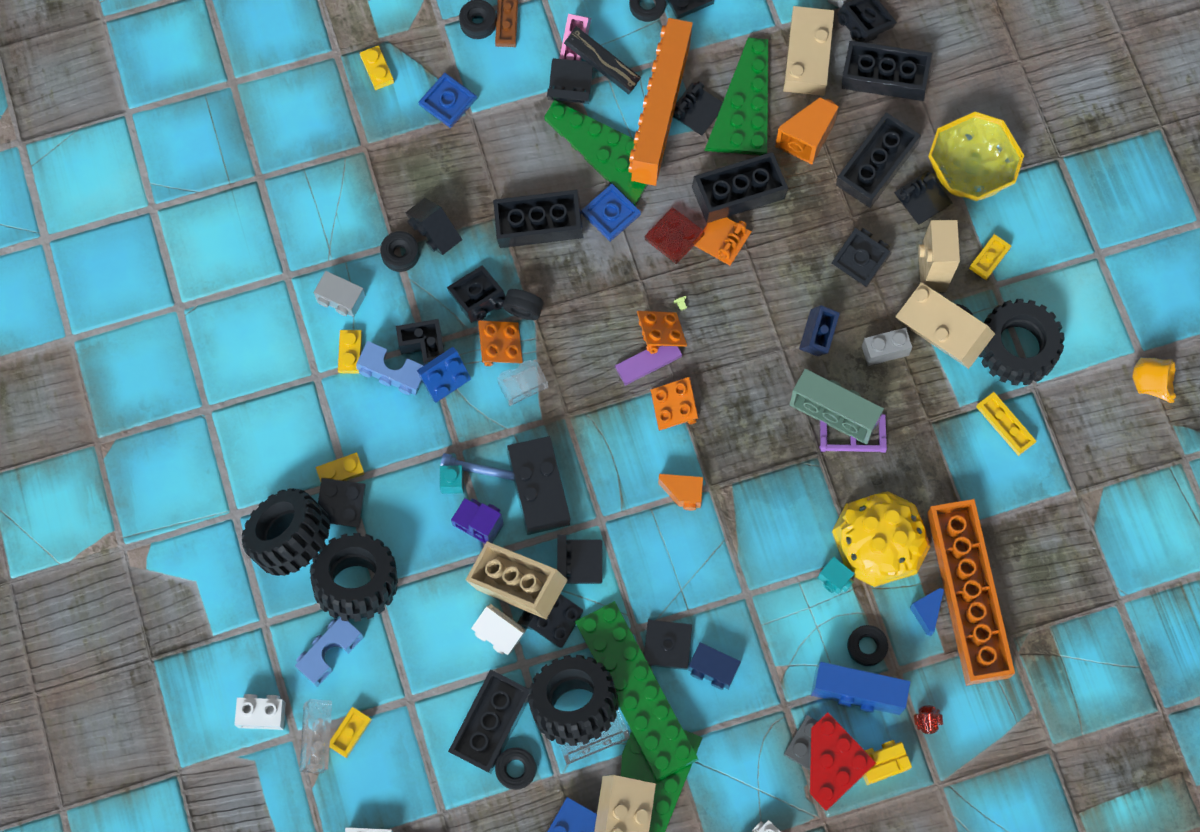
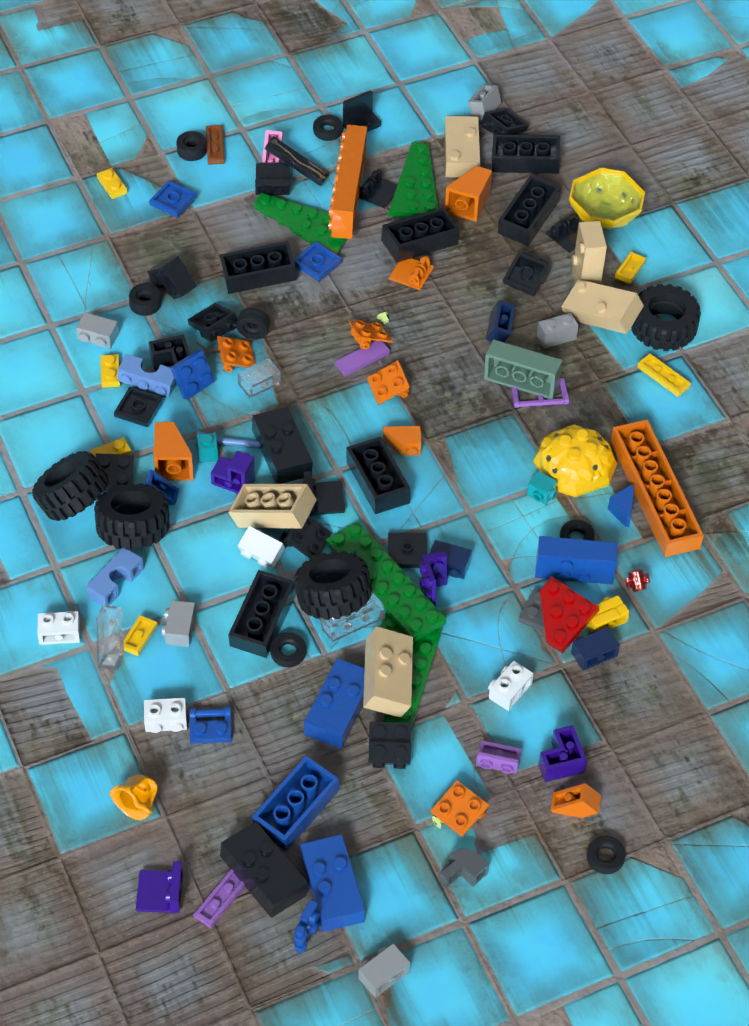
camera: 10 degrees left, 20 degrees down
clear red plate [644,207,705,264] -> none
none -> black plate [114,386,163,427]
none -> blue slope [145,469,179,505]
none -> orange slope [153,421,194,481]
none -> light grey brick [162,600,196,647]
none -> black brick [346,437,410,514]
none -> dark purple bracket [419,551,447,607]
none -> dark blue brick [571,627,620,671]

